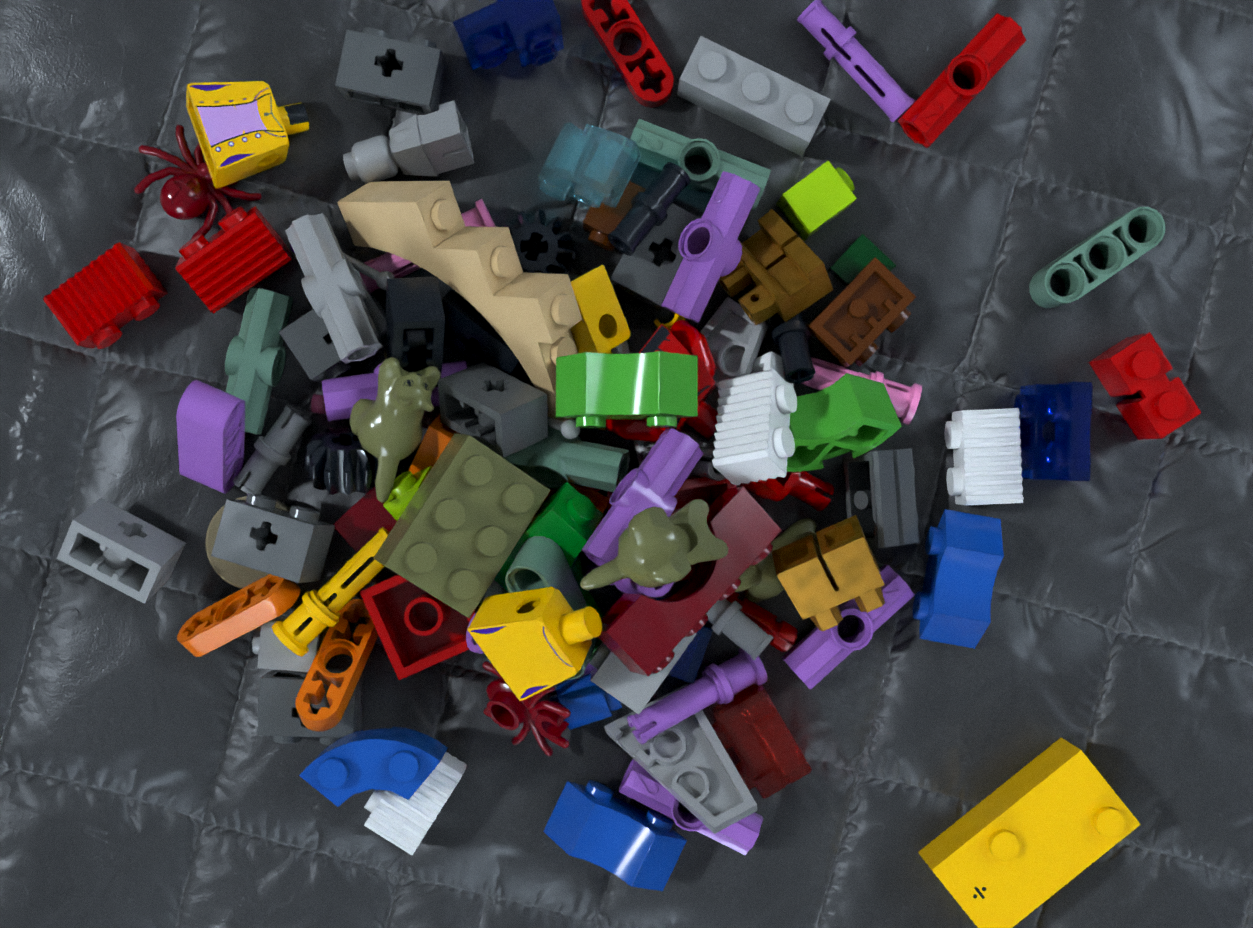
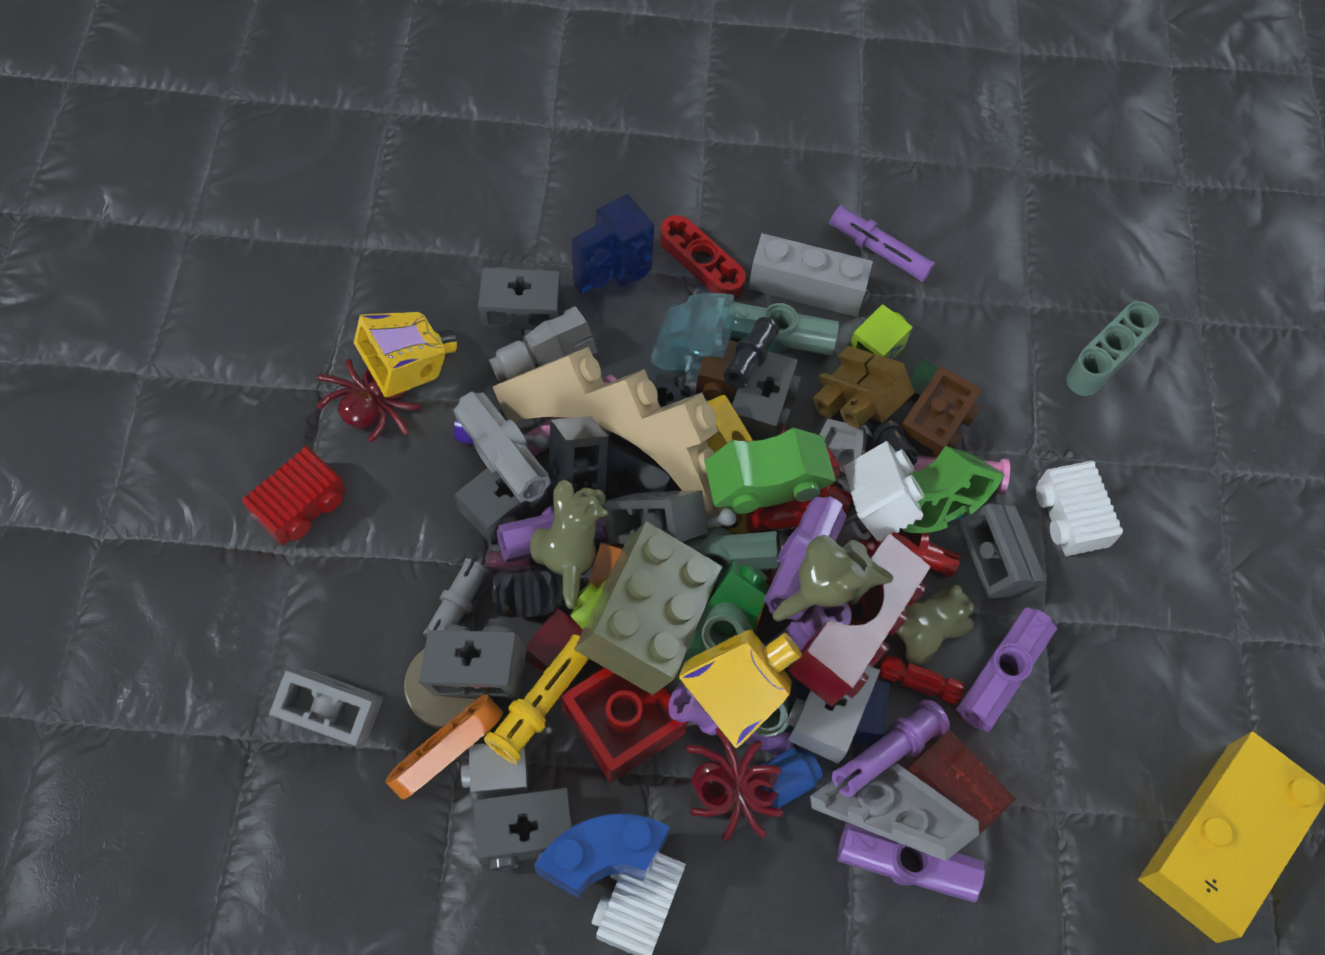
camera: 20 degrees left, 25 degrees down
red brick [175,206,292,314] -> none
medium lavender beam [176,380,245,494] -> none
sand green piece [225,287,293,435] -> none
orange beam [295,599,378,732] -> none
blue brick [543,780,687,891] -> none
medium lavender piece [662,171,761,323] -> none
light grey pin [706,599,774,661] -> none
pearl gold hips [772,515,885,631] -> none
red piece [898,13,1027,148] -> none
blue brick [913,509,1004,649] -> none
clear blue brick [1014,382,1093,481] -> none
red piece [1088,332,1201,440] -> none

